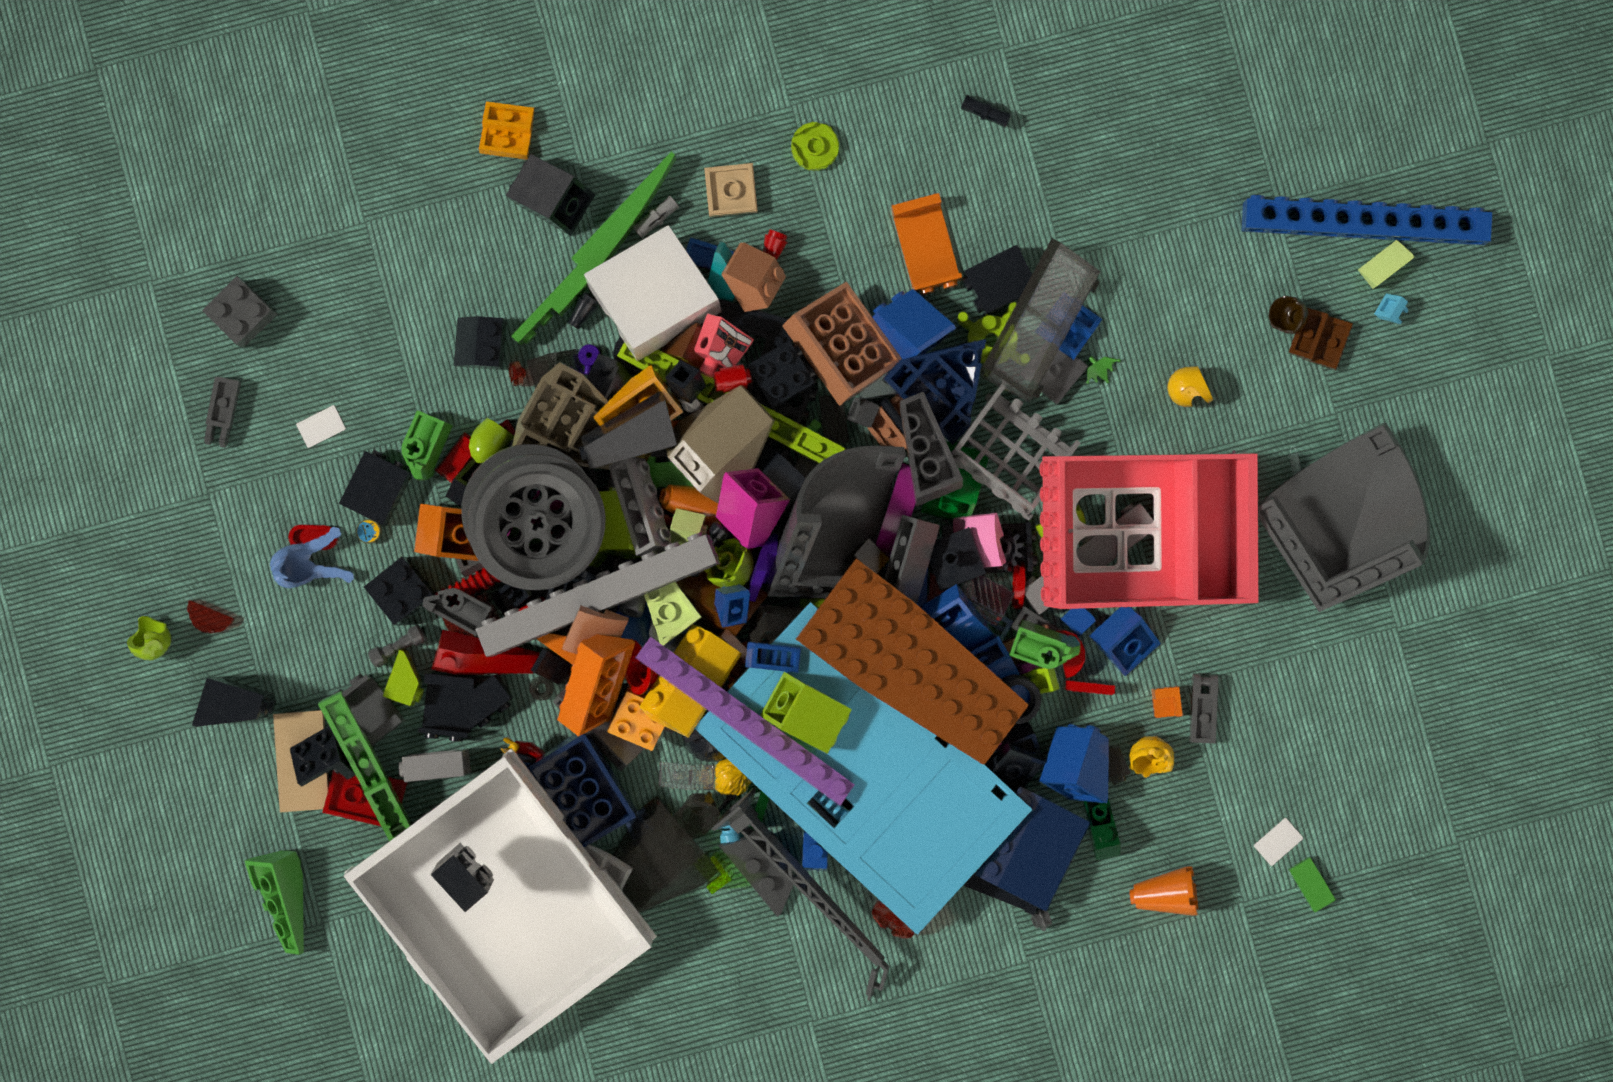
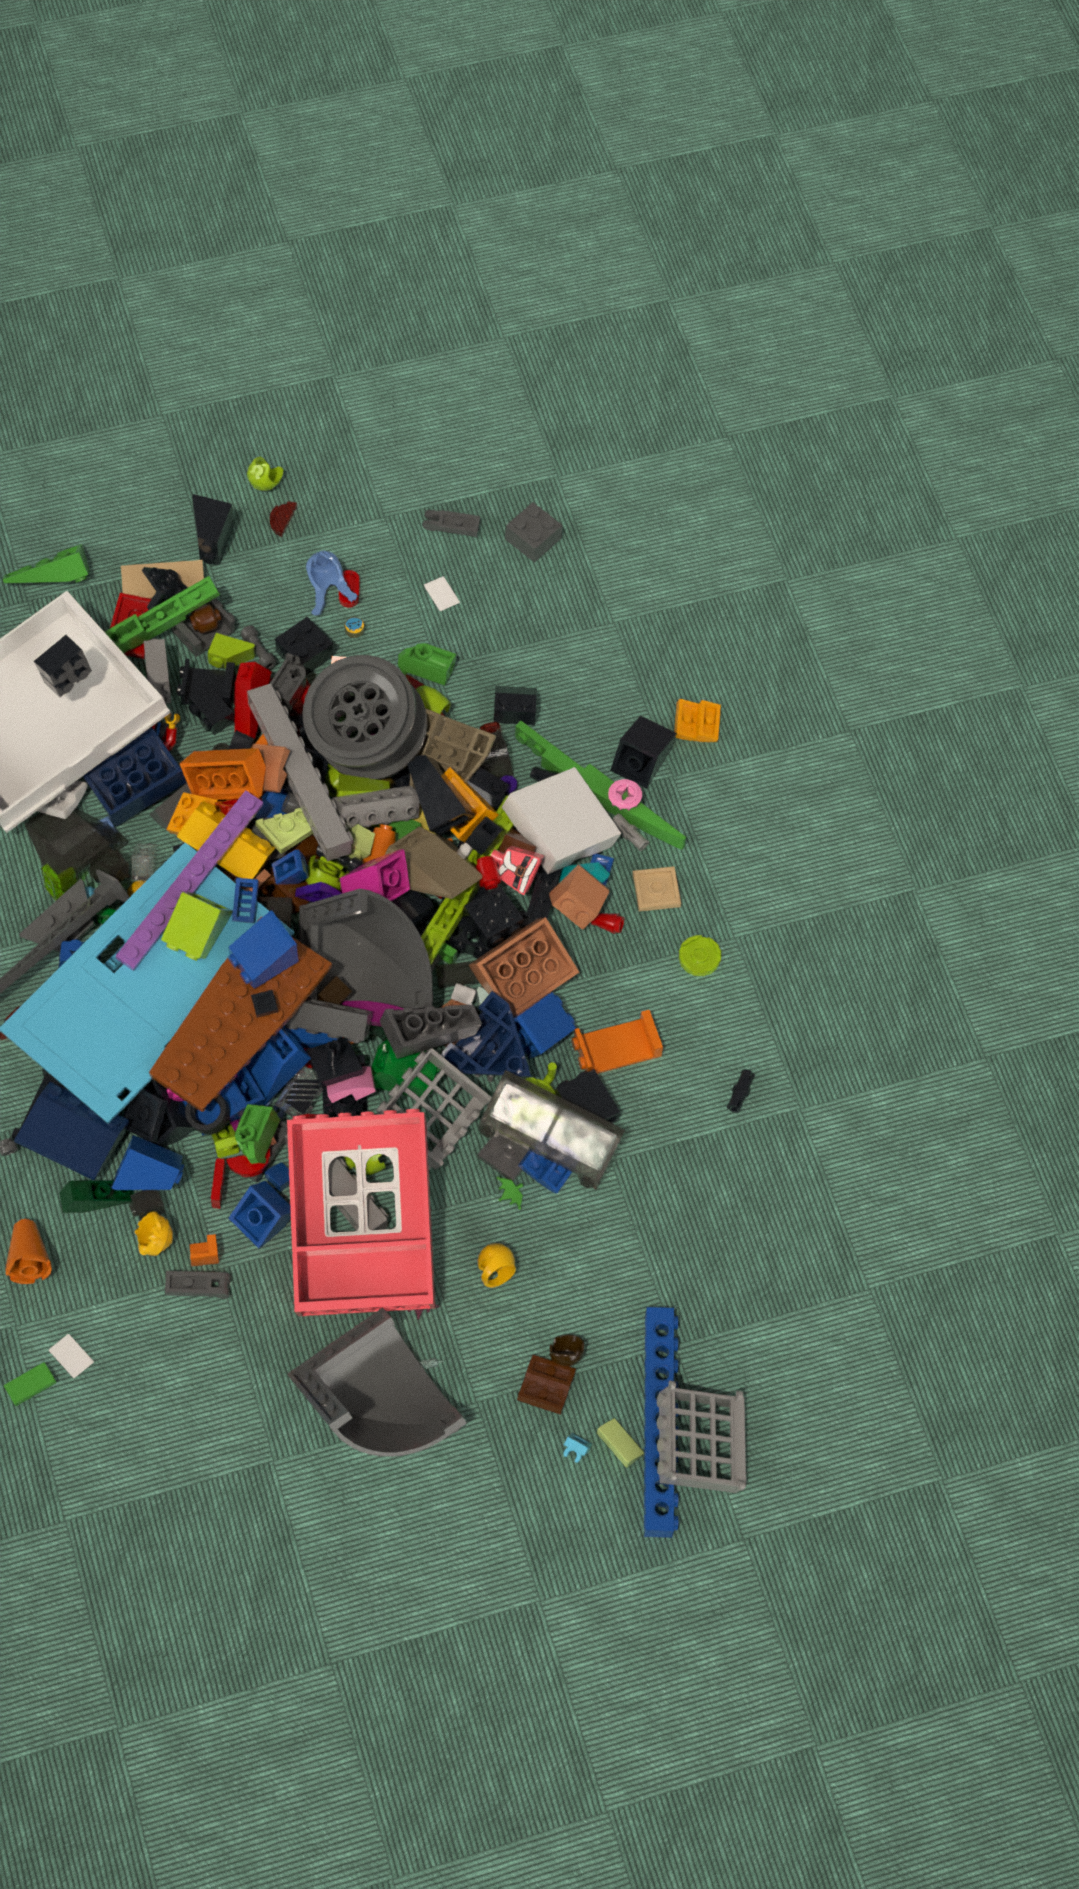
camera: 80 degrees right, 25 degrees down
black brick [339,449,412,526] -> none
none -> reddish brown head [189,604,221,634]
none -> blue slope [228,910,299,989]
none -> black tile [251,990,278,1018]
none -> bright pink gear [608,779,642,811]
none -> light grey window [657,1381,746,1493]

